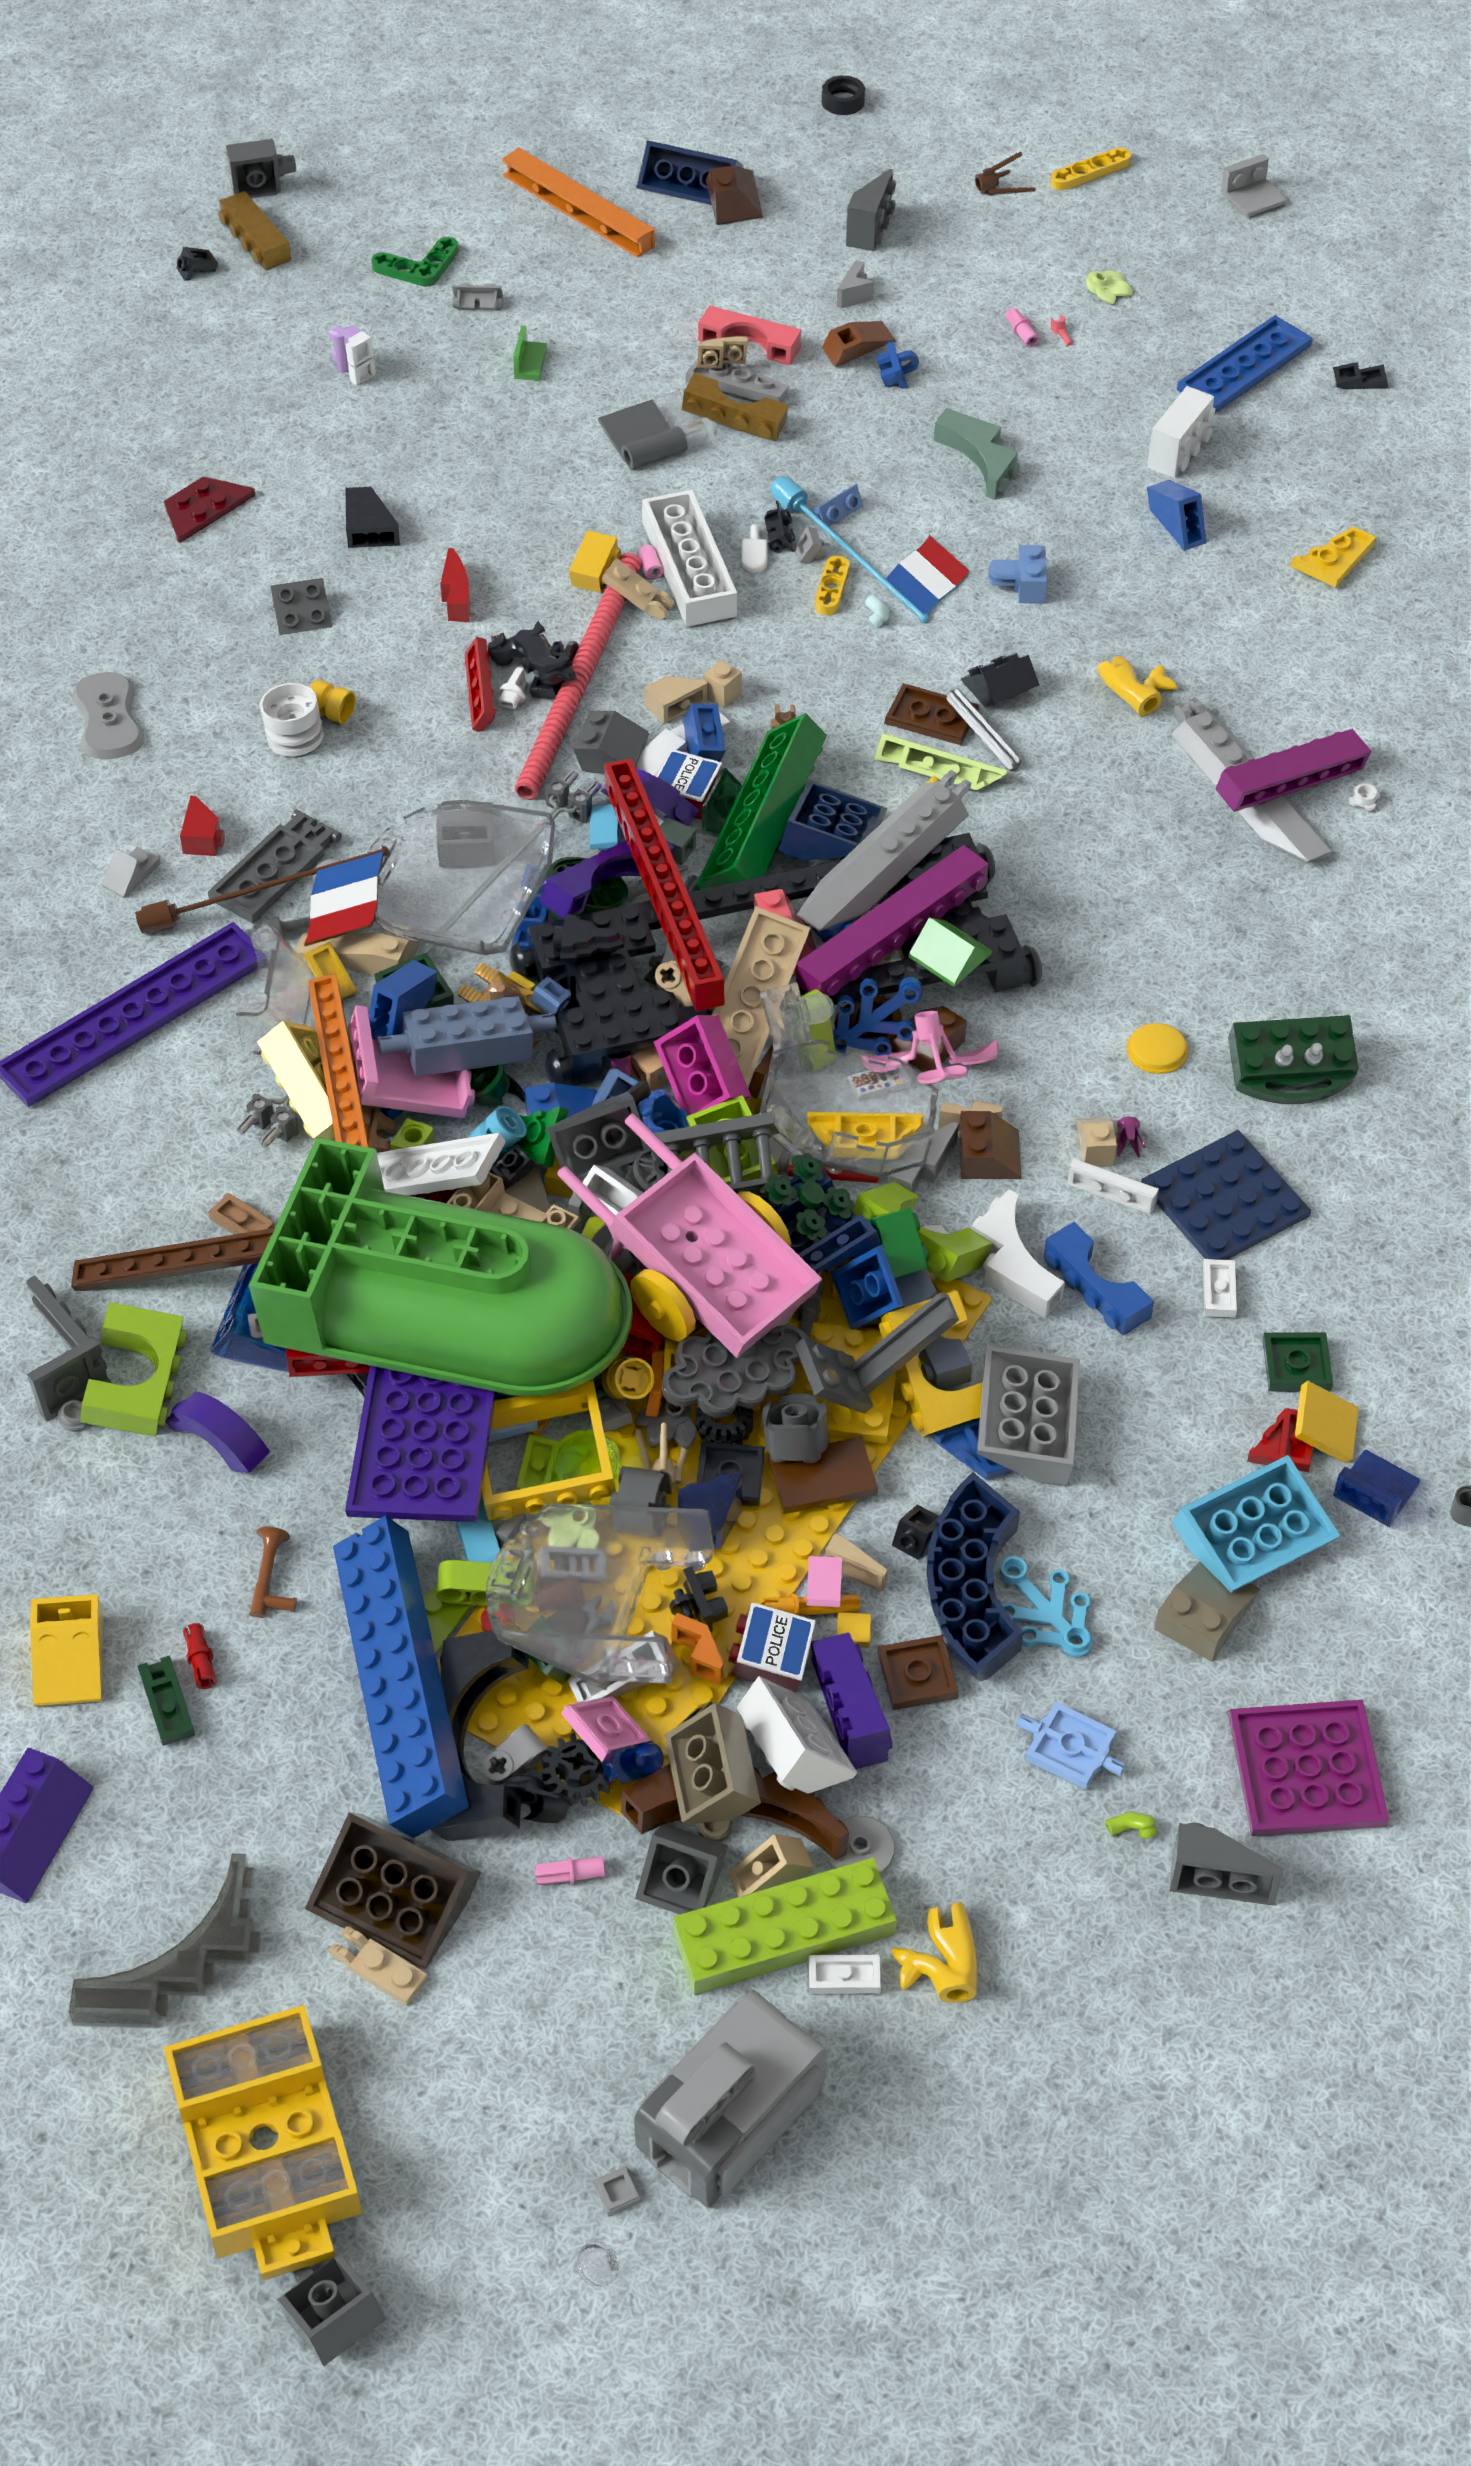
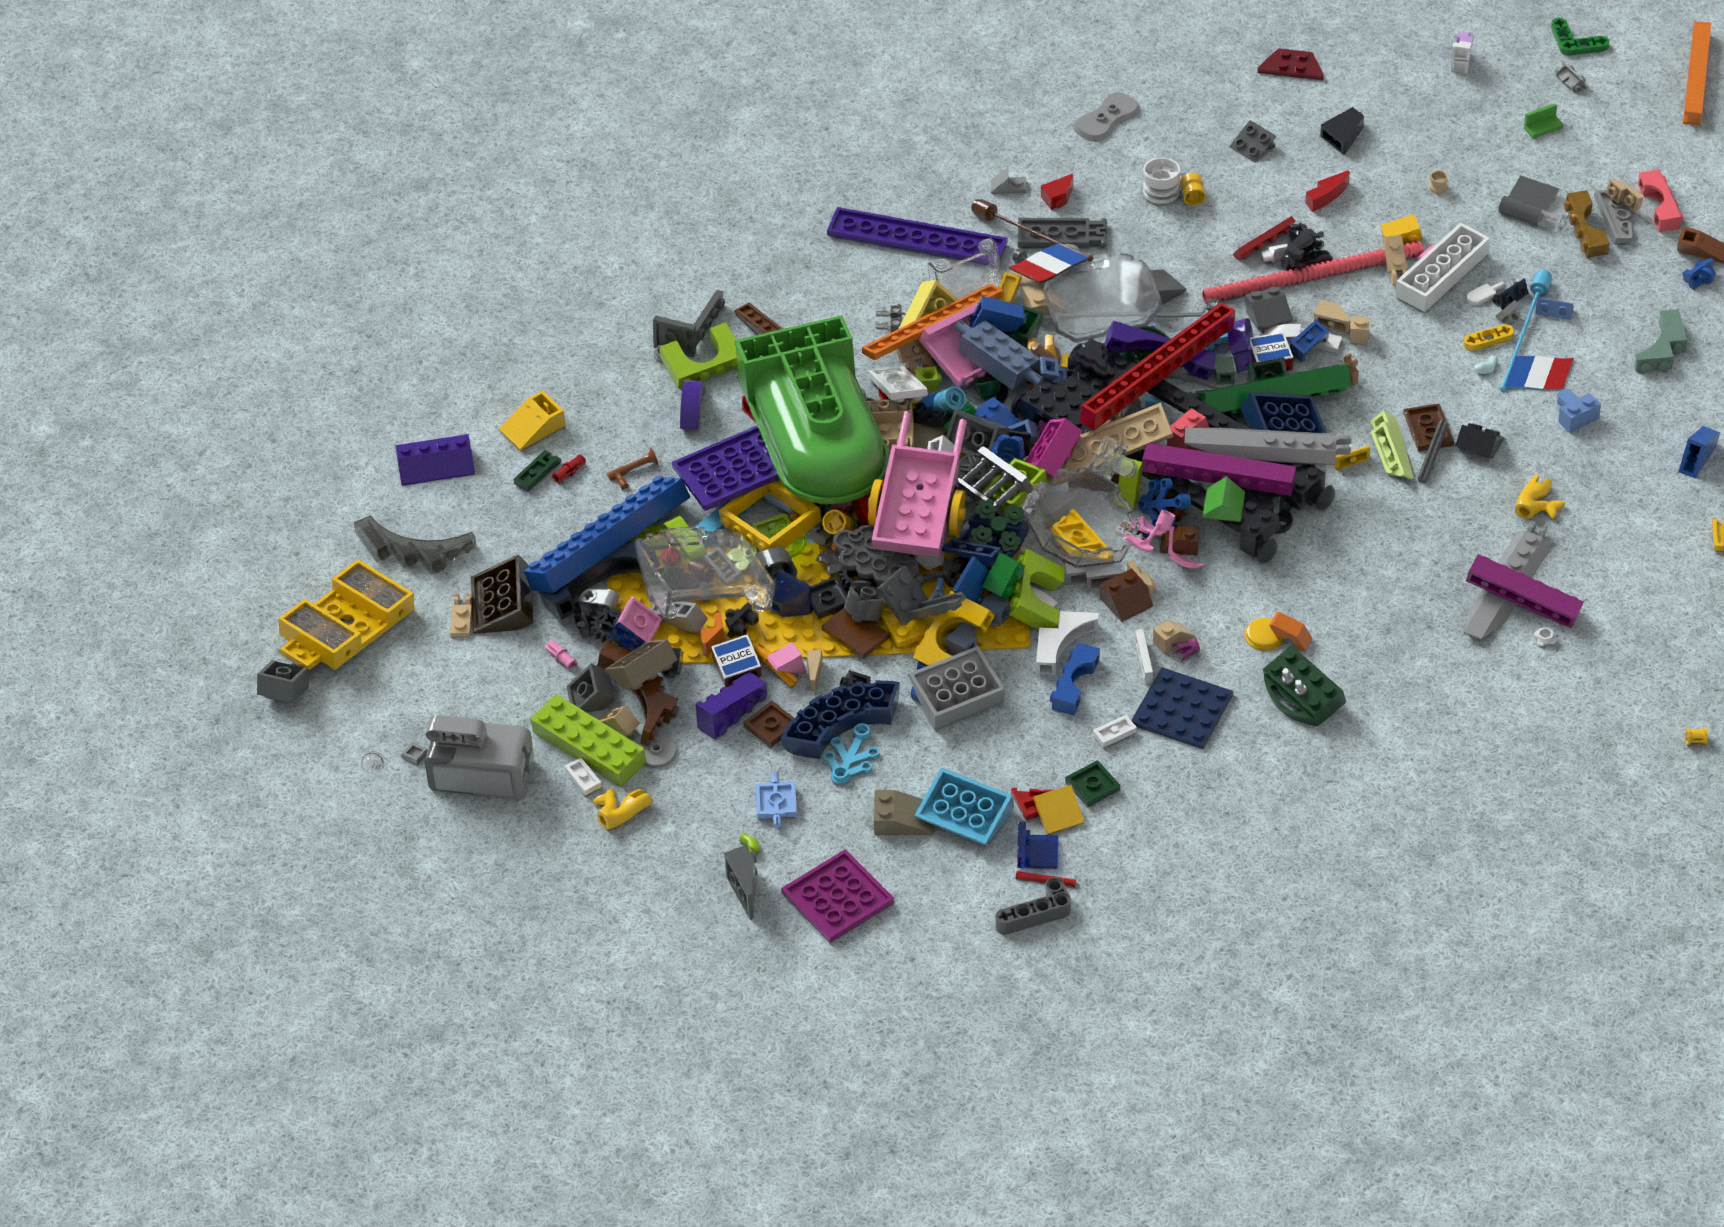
camera: 60 degrees right, 5 degrees down
tan plant [635,1423,689,1490] -> none
dark tan tile [697,1820,732,1843] -> none
white slope [736,1676,857,1794] -> none
yellow tile [837,1612,871,1648] -> none
none -> medium blue bar [929,577,945,600]
none -> red bar [1016,871,1076,887]
none -> orange slope [1269,612,1312,651]
none -> tan wheel [1429,170,1448,194]

